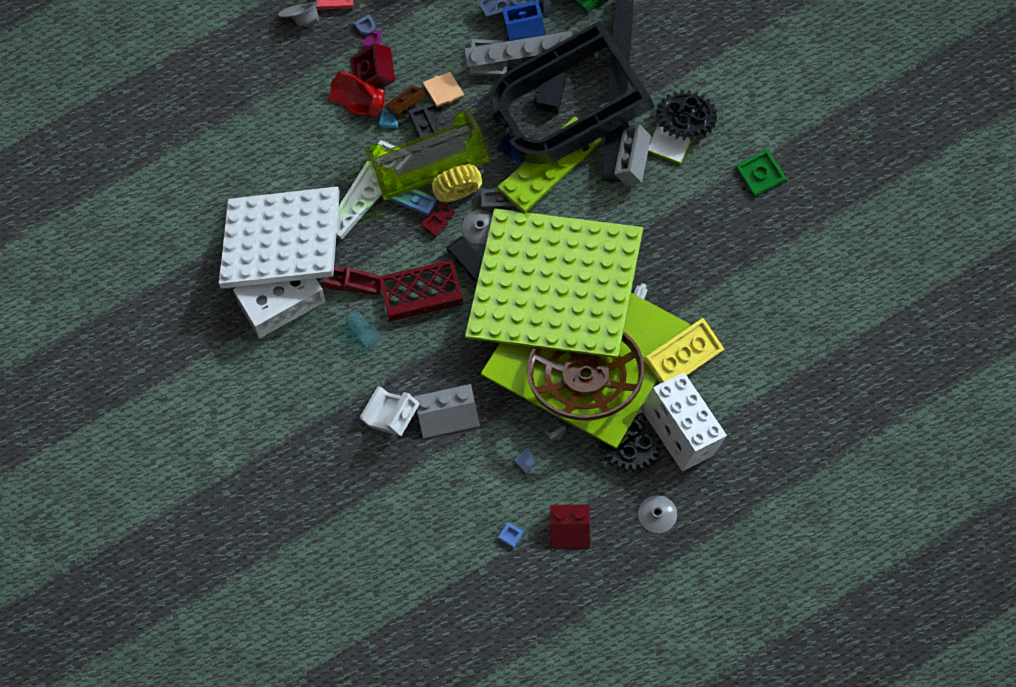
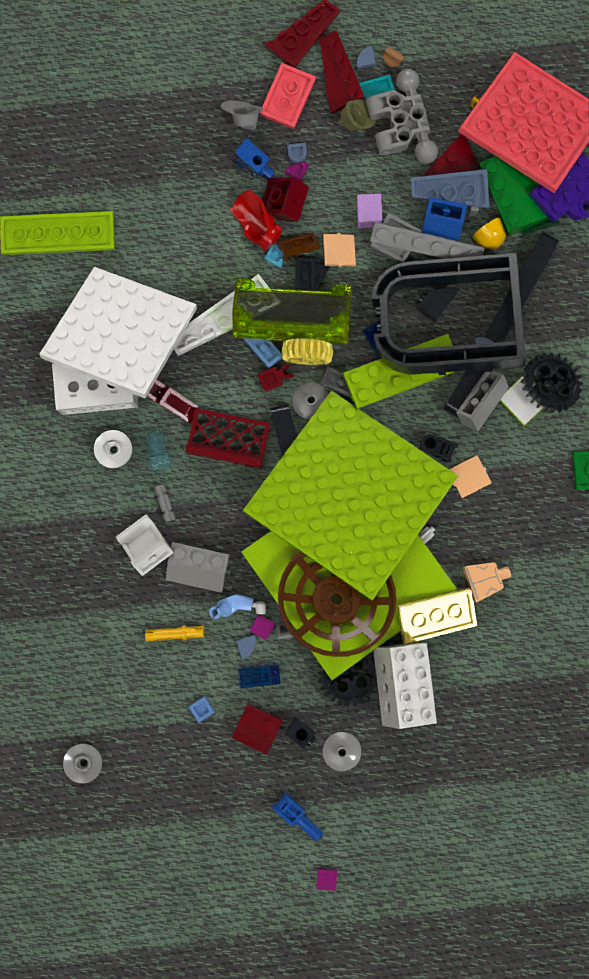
camera: 25 degrees right, 15 degrees up
none -> lime plate [0,211,115,255]
none -> light grey dish [63,744,102,783]
none -> white dish [94,430,132,468]
none -> yellow pin [145,625,205,642]
none -> light grey axle [155,485,175,522]
none -> light blue arm [209,594,266,619]
none -> blue torso [232,138,275,180]
none -> clear blue slope [238,665,281,688]
none -> magenta tile [249,614,275,640]
none -> blue connector [271,791,323,841]
none -> black brick [285,717,316,749]
none -> magenta tile [316,868,337,891]
none -> lavender piece [356,194,382,228]
none -> black piece [419,434,458,463]
none -> light nougat piece [449,455,492,498]
none -> light nougat torso [462,562,511,602]
none -> yellow helmet [473,217,506,250]

